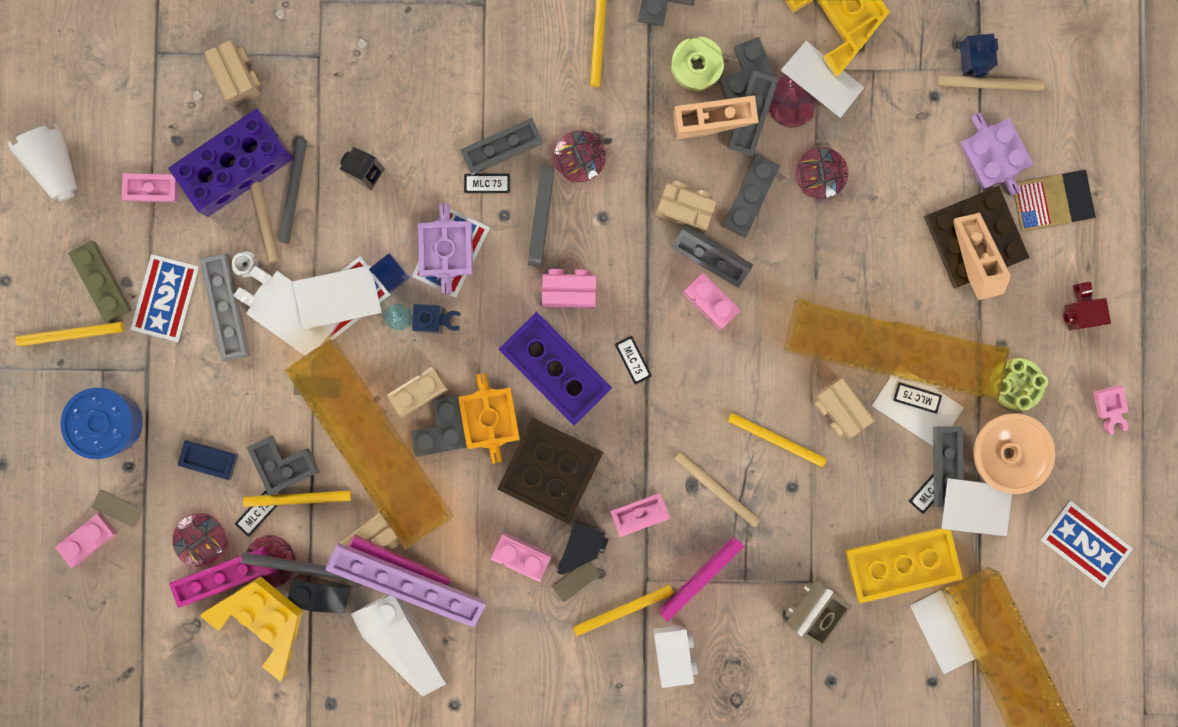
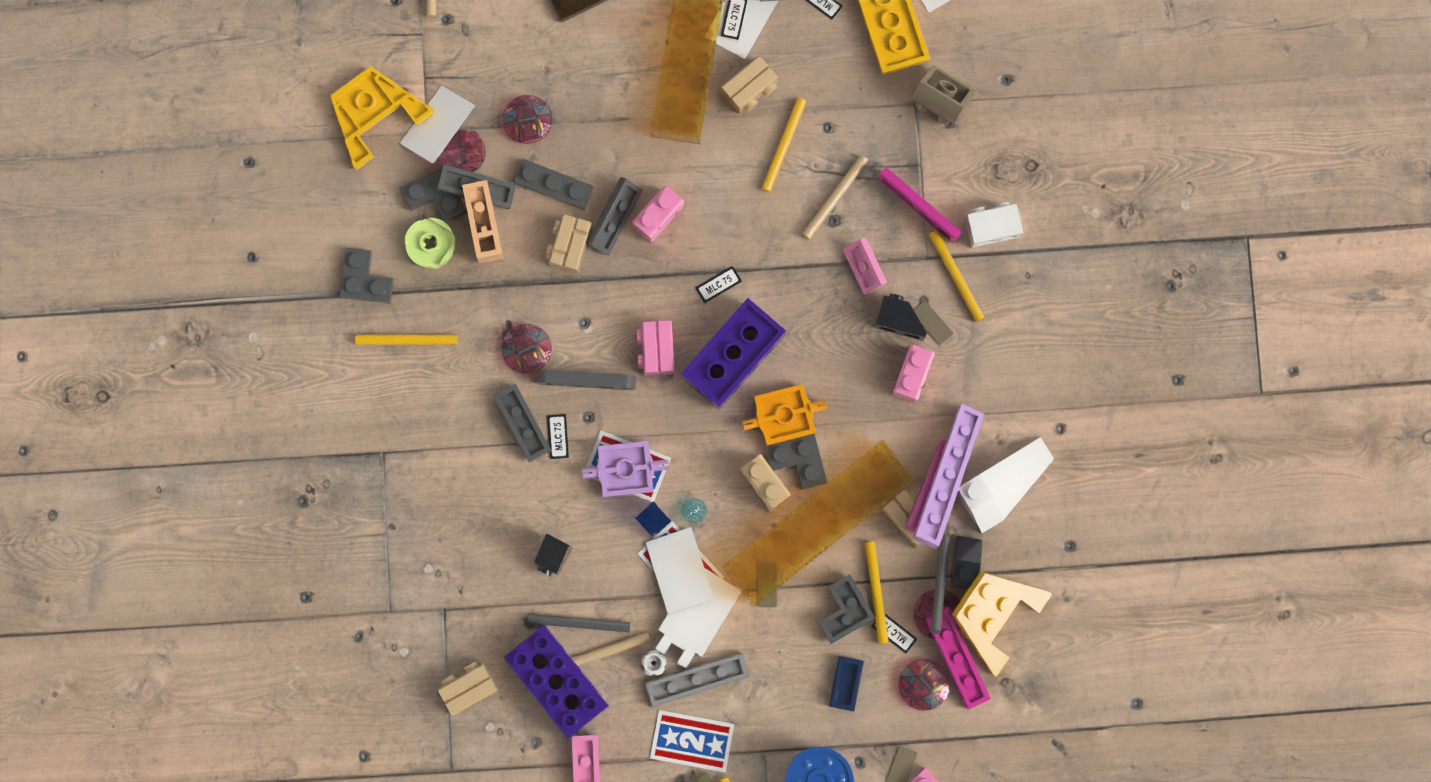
camera: 85 degrees left, 5 degrees down
dark blue brick [412,304,461,334] -> none
dark brown plate [497,417,604,524] -> none

